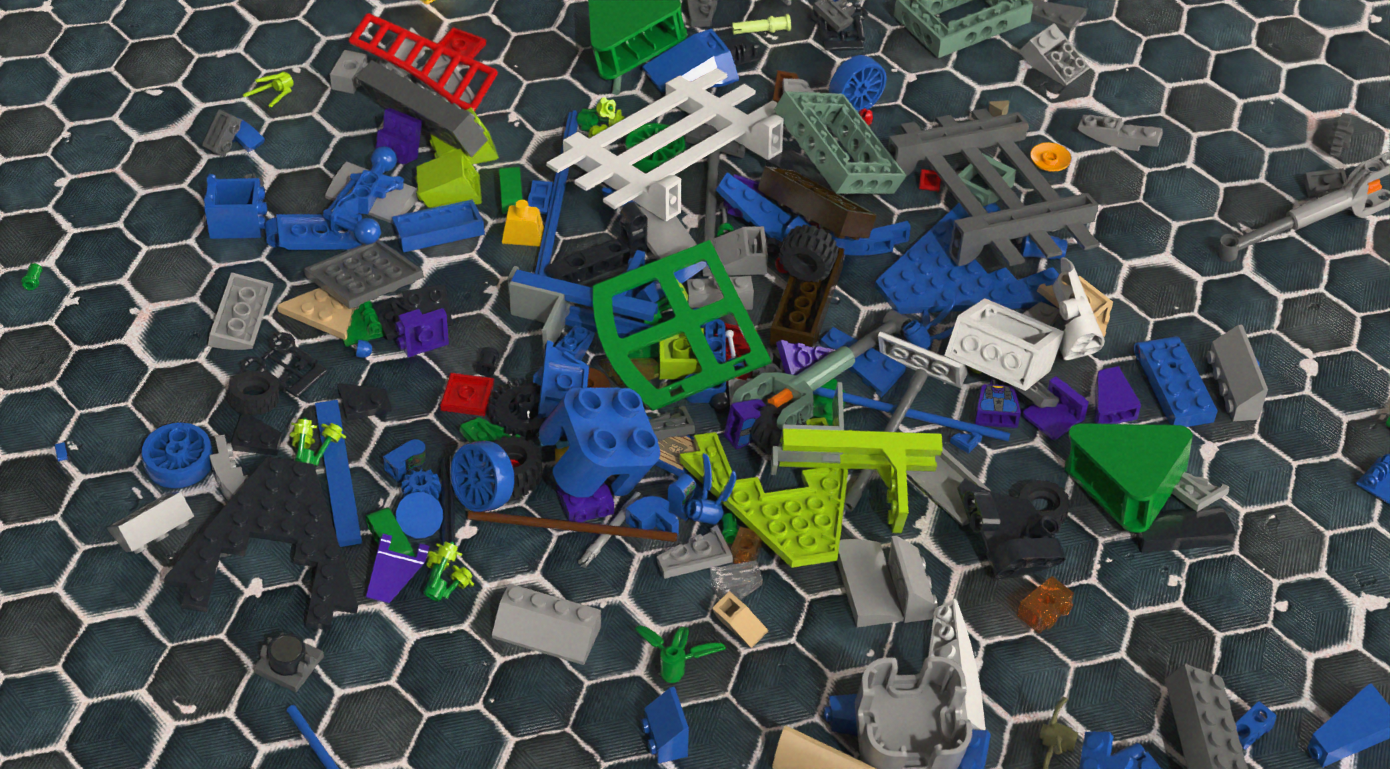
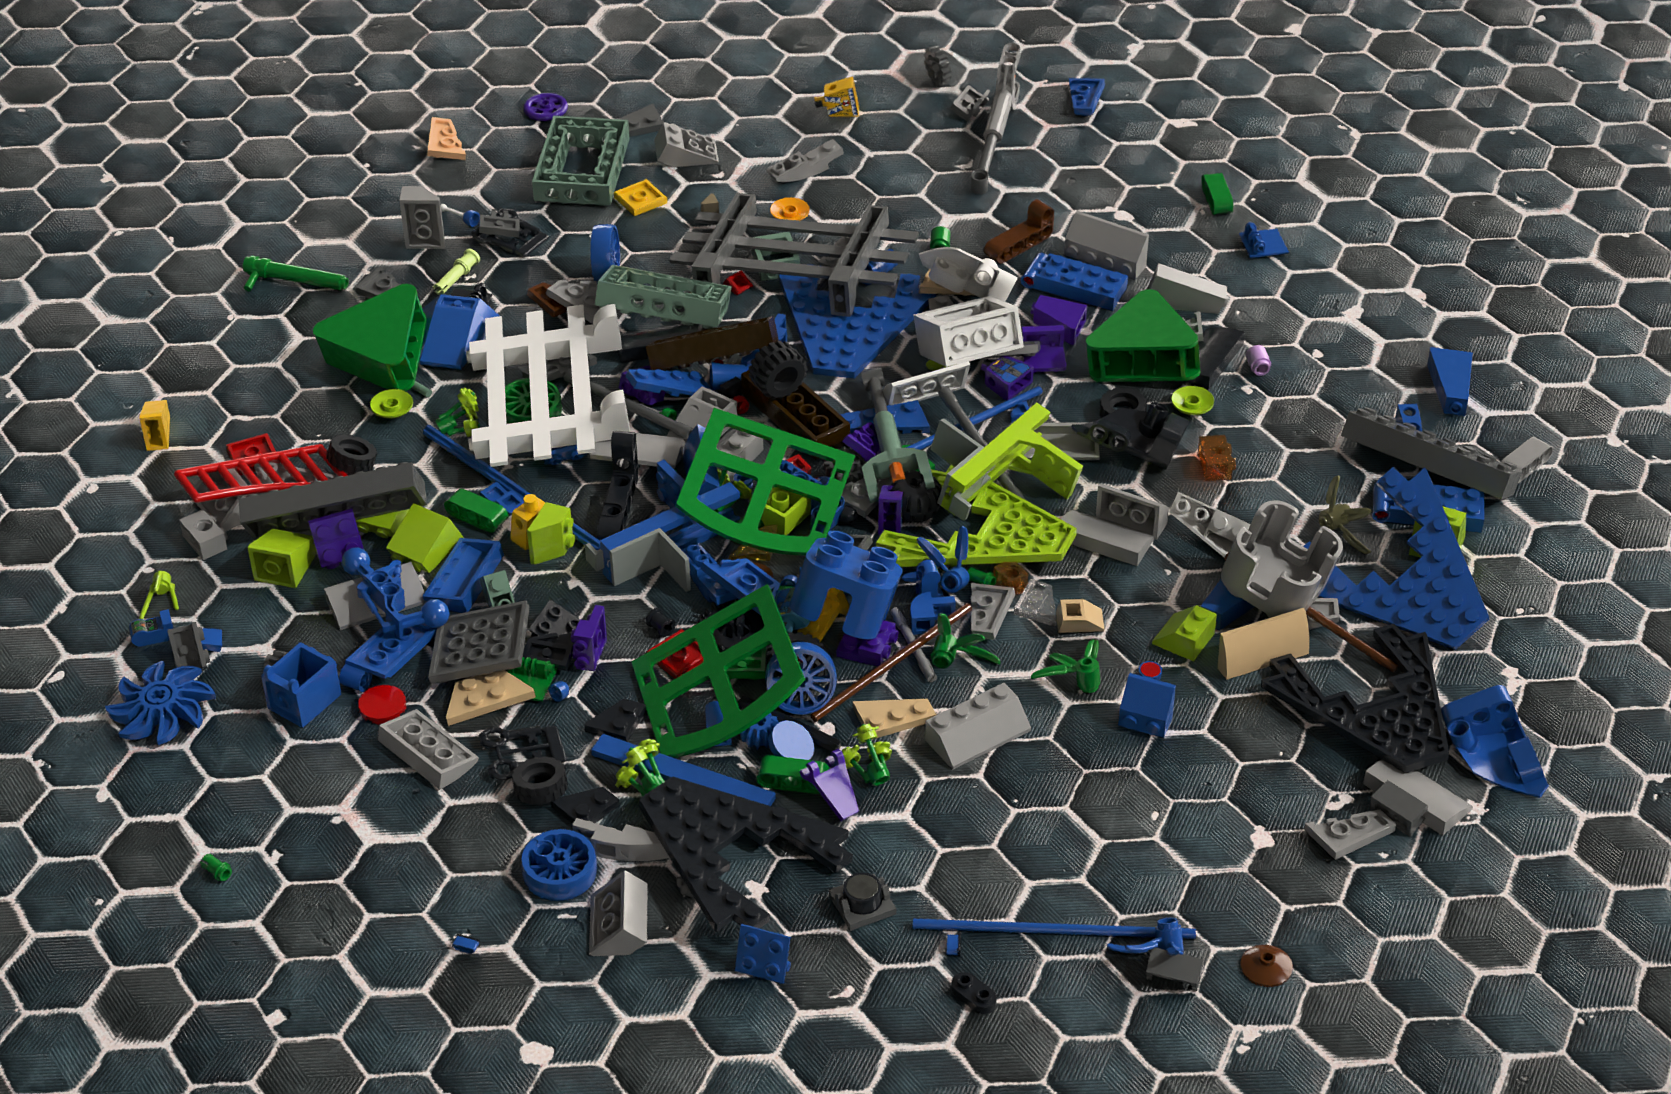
camera: 50 degrees left, 5 degrees down
blue plant [903,298,955,350] -> none
none -> blue piece [105,661,216,745]
none -> blue leg [129,609,173,647]
none -> lime slope [248,529,317,588]
none -> black tyre [326,434,377,474]
none -> red tile [358,685,406,724]
none -> lime dish [370,389,413,418]
none -> sand green slope [479,570,515,608]
none -> lime slope [527,502,575,565]
none -> yellow tile [614,179,667,216]
none -> green window [631,584,805,758]
none -> blue hinge [735,924,791,984]
none -> yellow torso [814,76,859,117]
none -> tan wing [853,699,937,738]
none -> green brick [930,226,951,250]
none -> green plant [931,613,1000,668]
none -> blue piece [947,932,961,957]
none -> reddish brown beam [984,199,1054,264]
none -> red tile [1138,661,1162,681]
none -> light grey slope [1146,263,1229,314]
none -> lime slope [1152,605,1217,661]
none -> lime dish [1171,386,1214,415]
none -> lavender brick [1246,345,1271,376]

